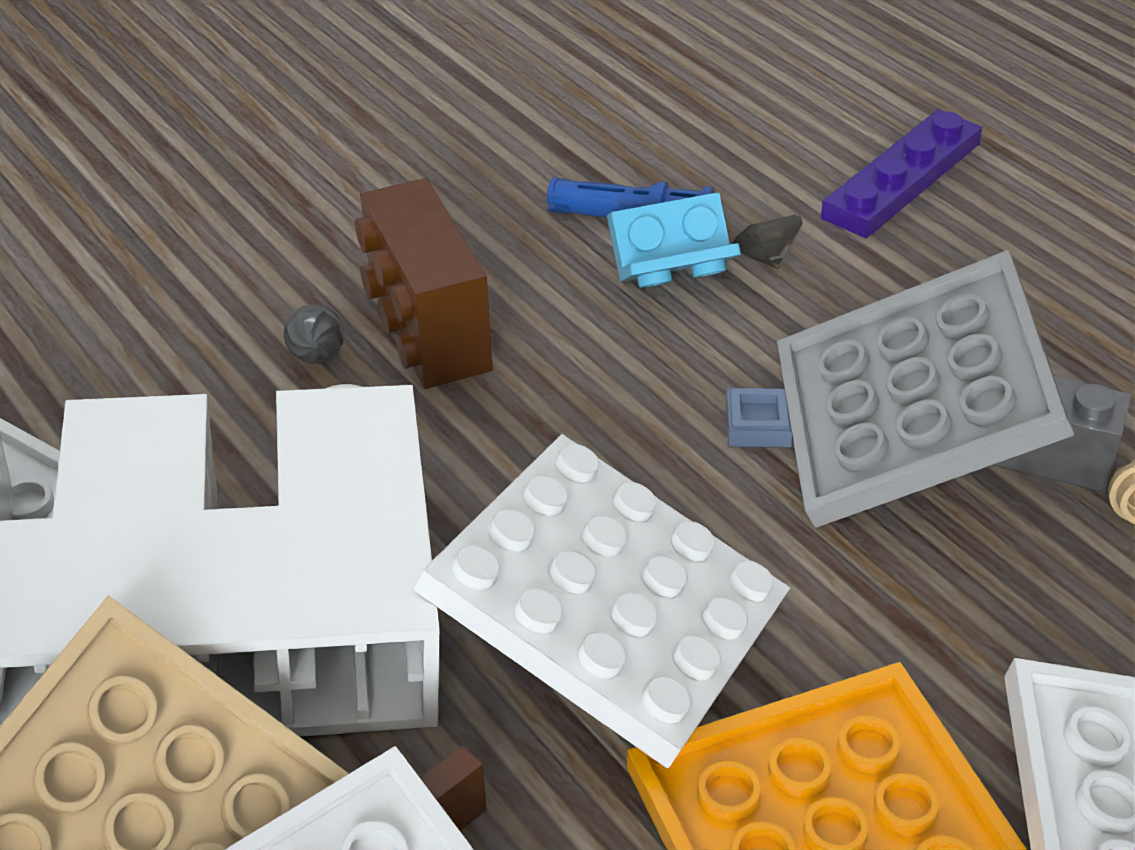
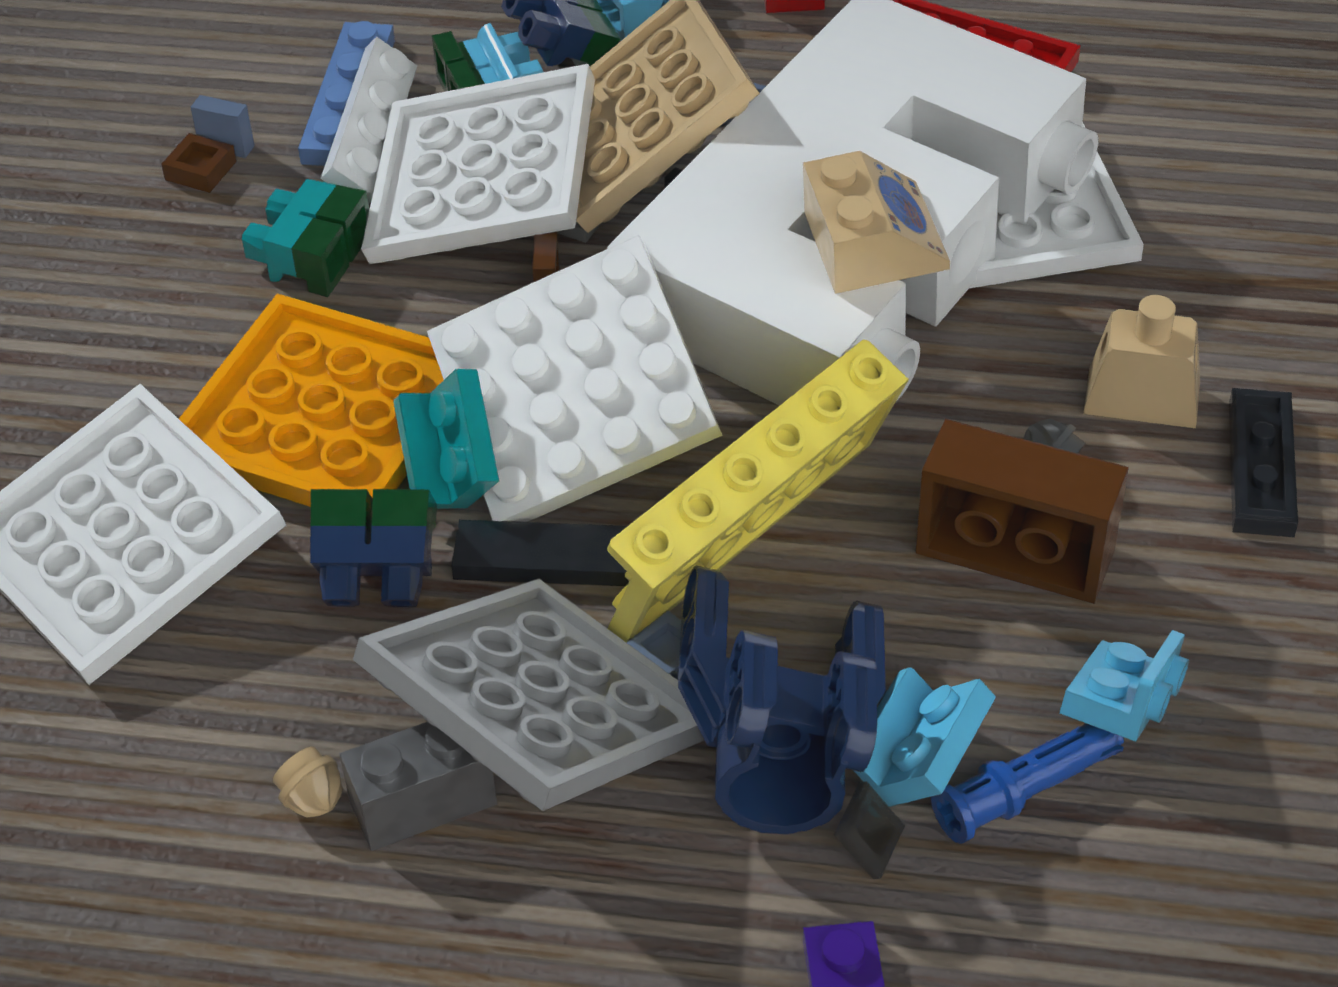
camera: 135 degrees right, 5 degrees up
none -> dark blue hips [310,489,437,607]
none -> teal bracket [393,369,499,509]
none -> black tile [451,519,629,586]
none -> light yellow bracket [607,340,909,642]
none -> dark blue piece [678,565,886,835]
none -> tan slope [803,151,950,294]
none -> medium azure bracket [1060,630,1189,742]
none -> tan torso [1083,295,1200,428]
none -> black tile [1229,388,1298,537]

